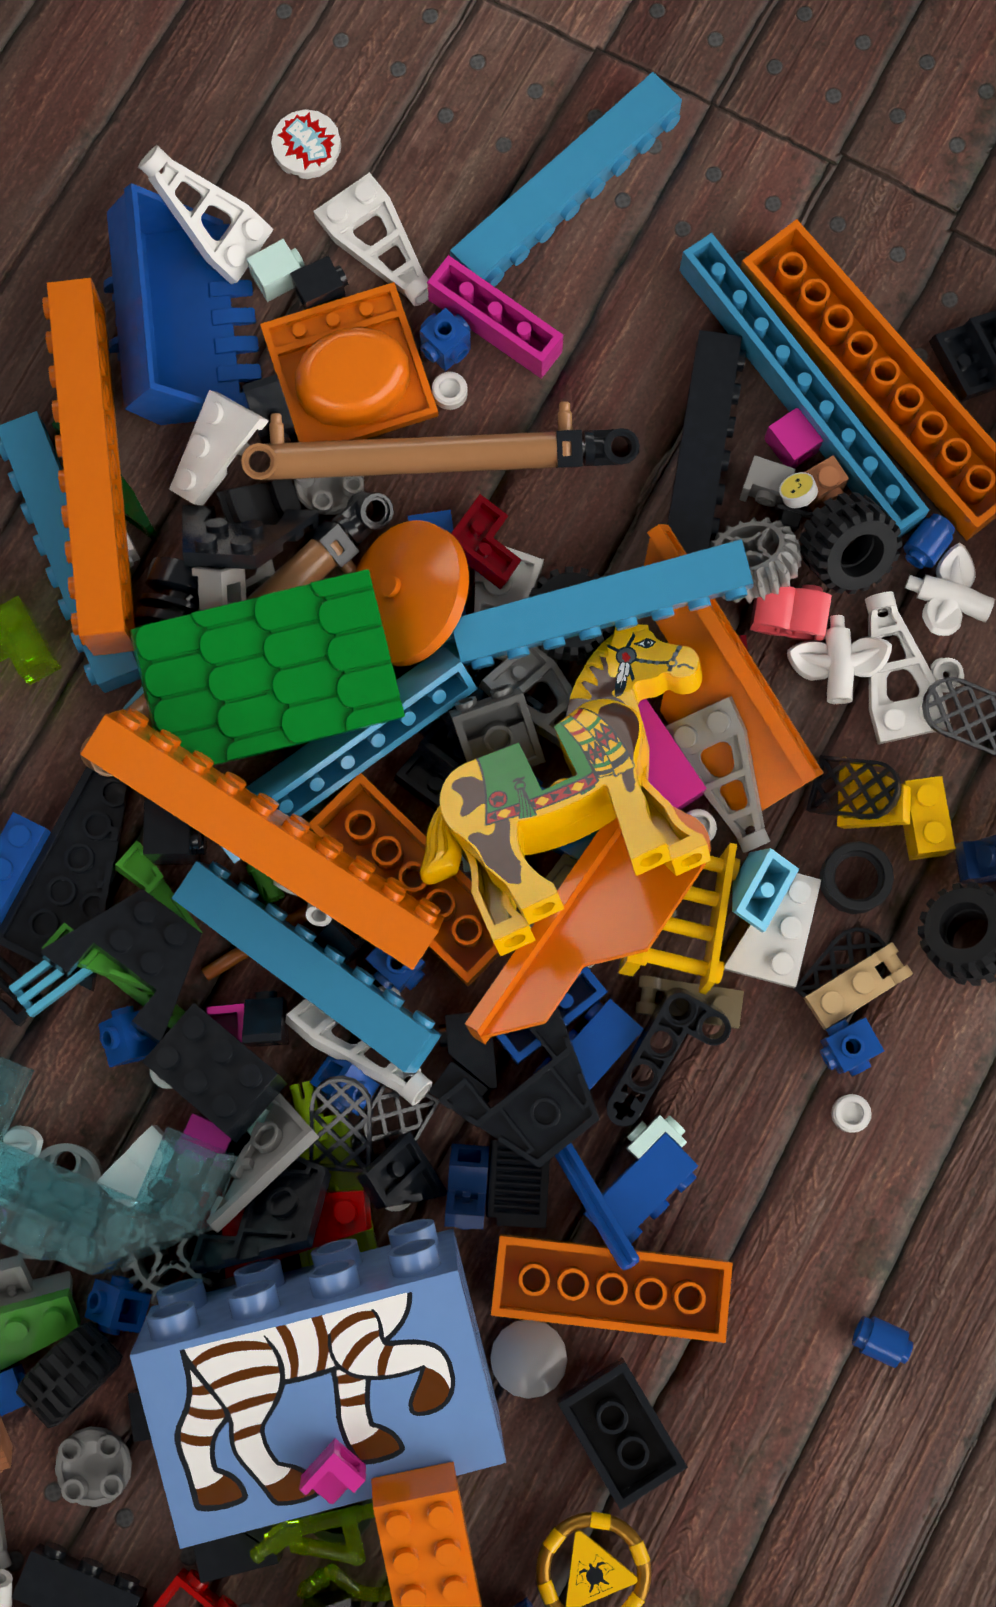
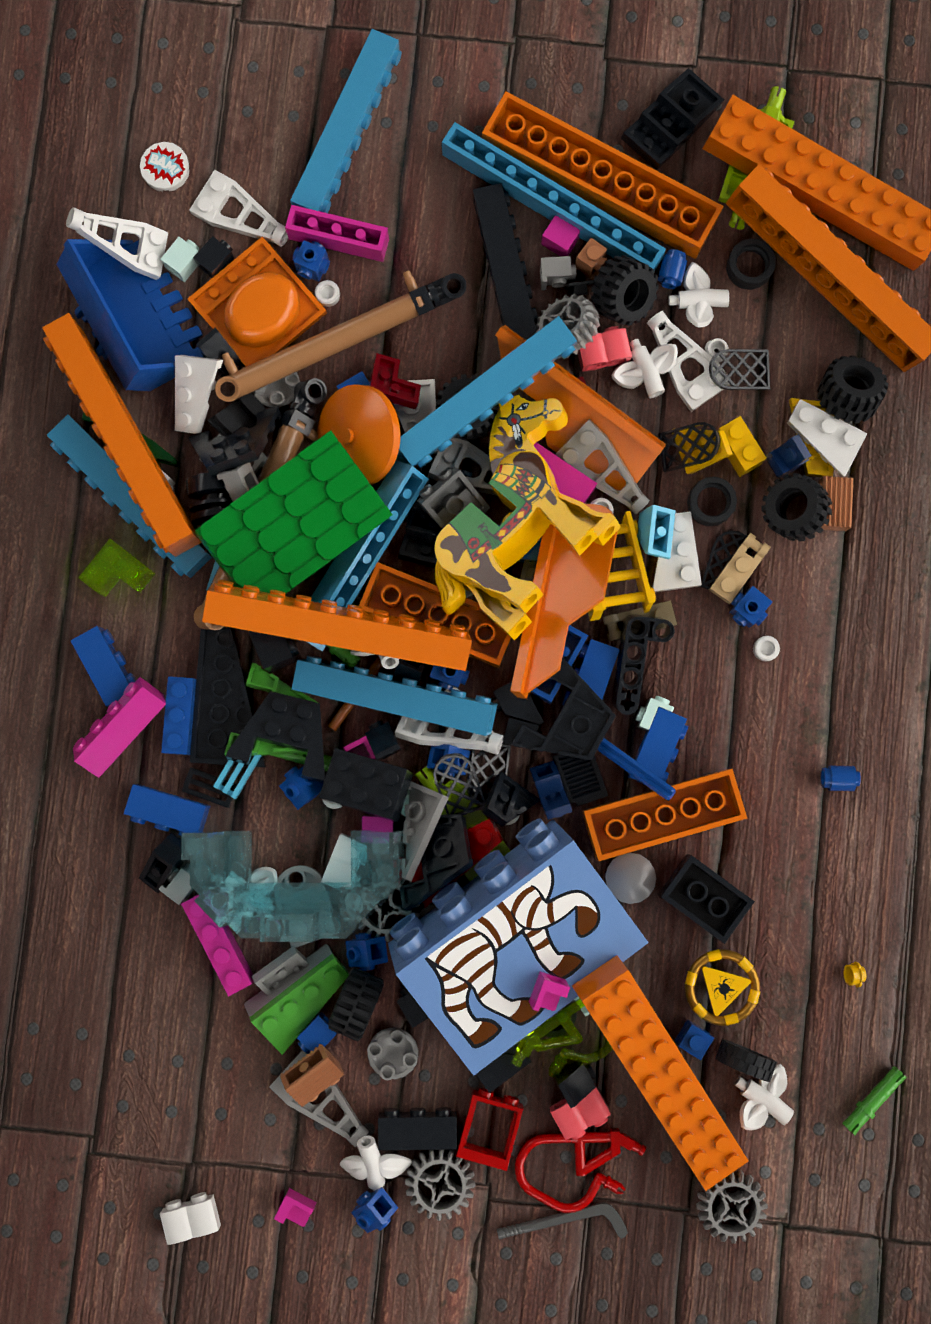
camera: 20 degrees left, 5 degrees up
tile [779,472,818,508] -> none

